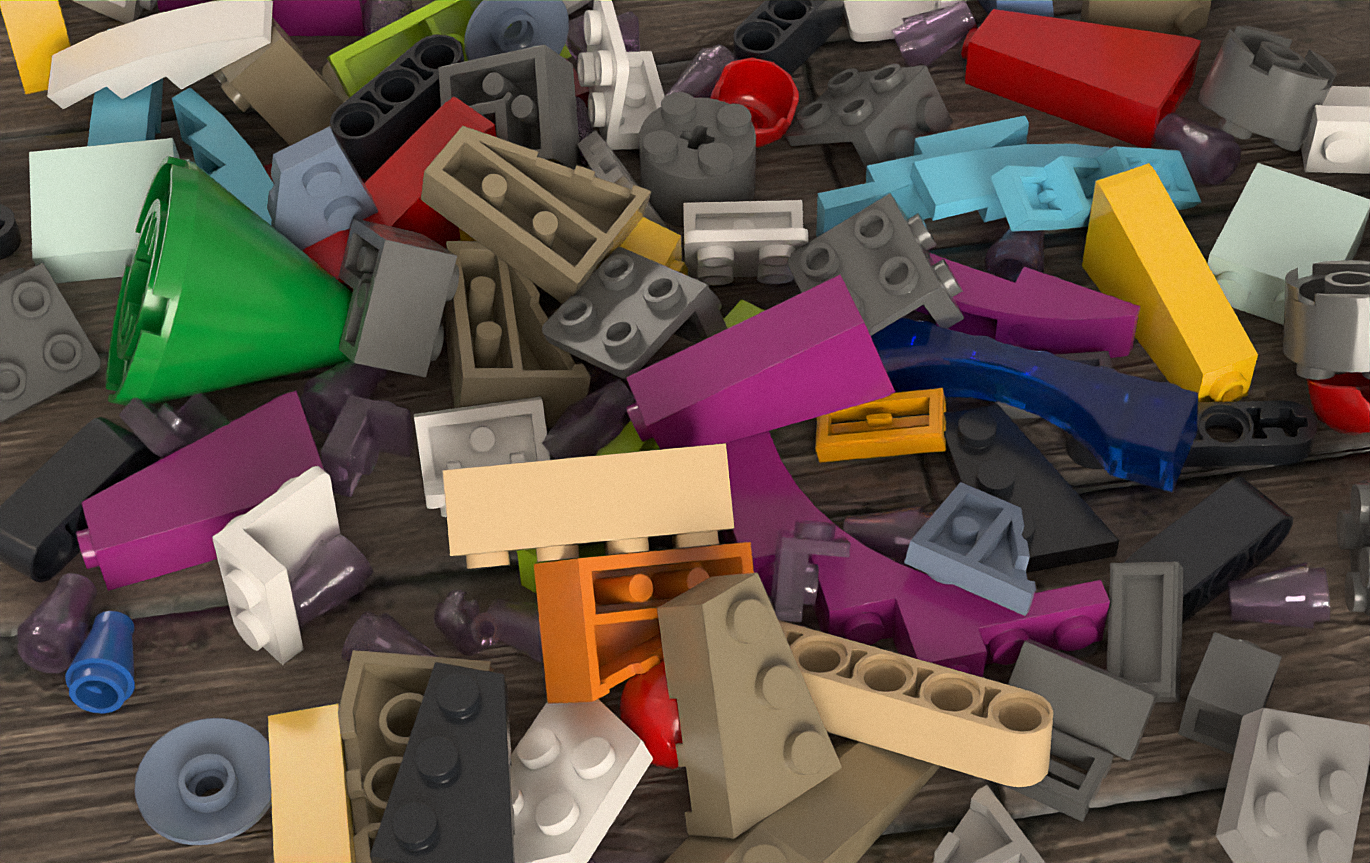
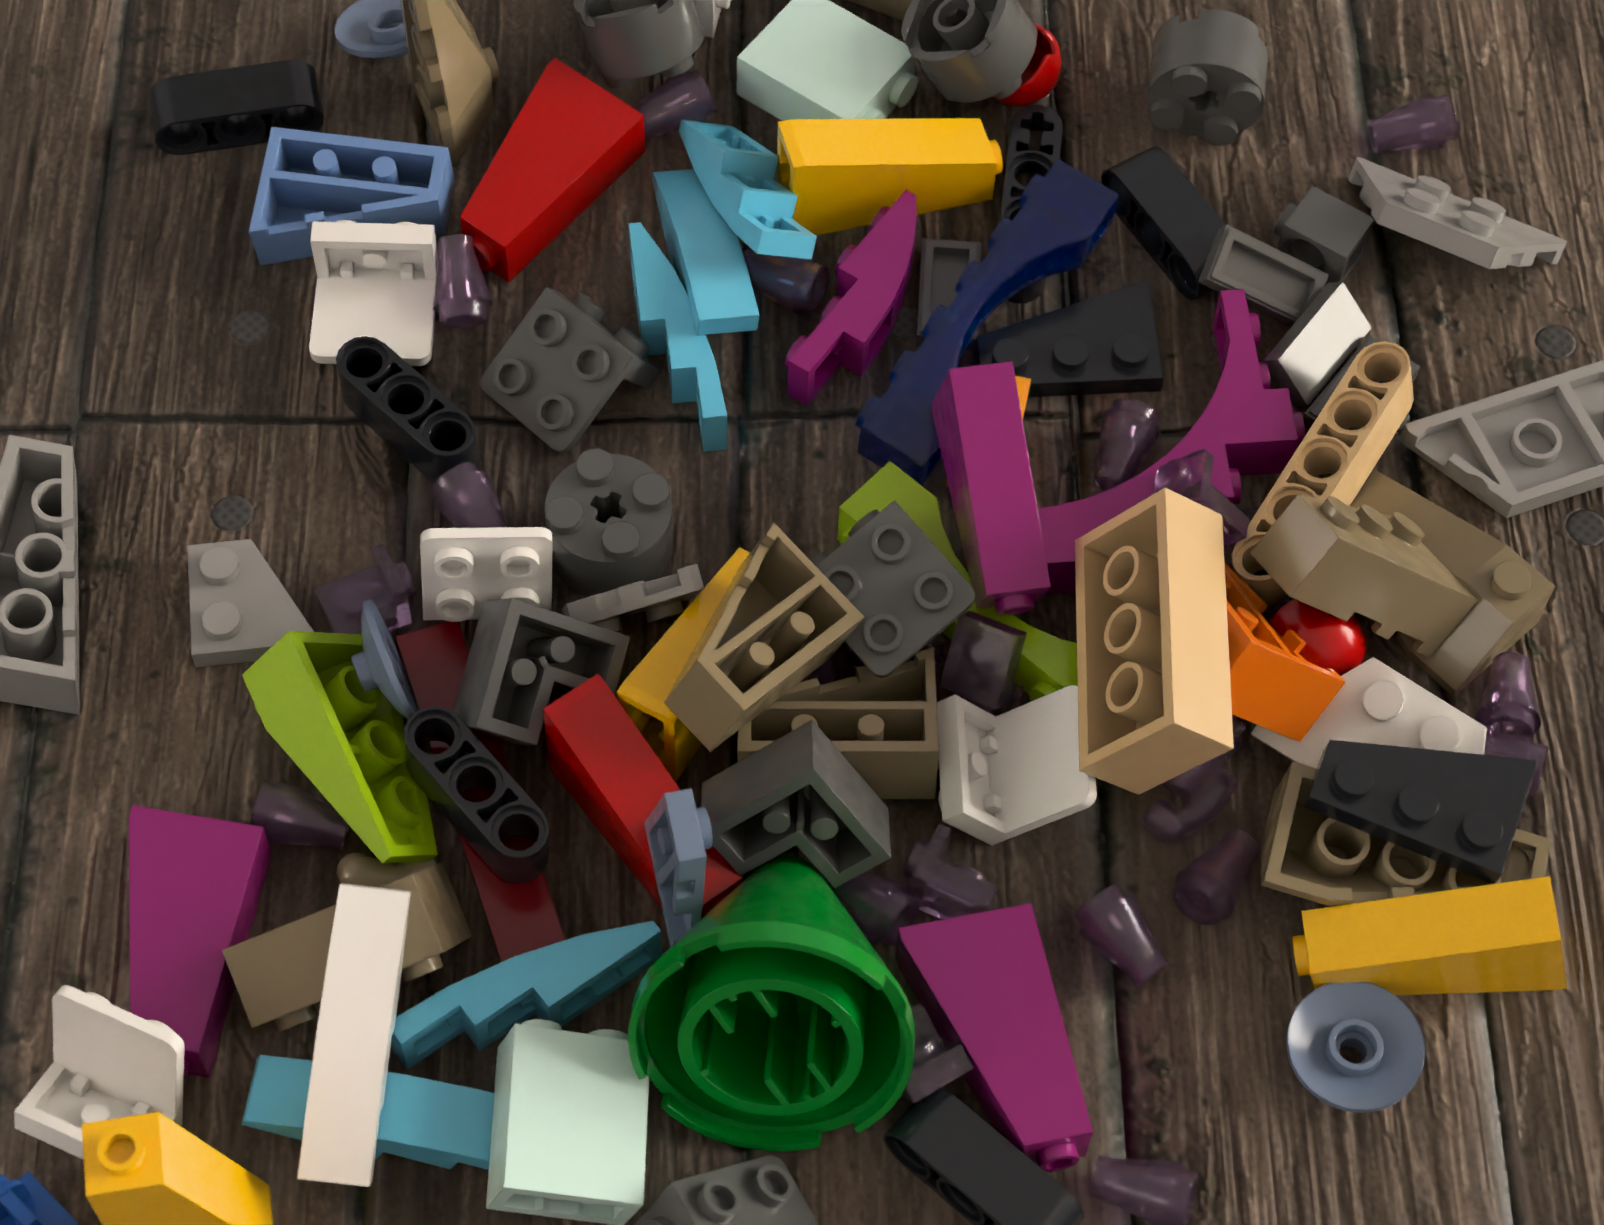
camera: 85 degrees left, 10 degrees up
blue cone [65,611,135,714] -> none
white bracket [212,466,342,665] -> none
white bracket [683,200,809,286] -> none
red hair [710,57,799,148] -> none
dark grey bracket [787,193,964,336] -> none
sand blue wing [904,482,1036,616] -> none
cone [1228,562,1330,629] -> none

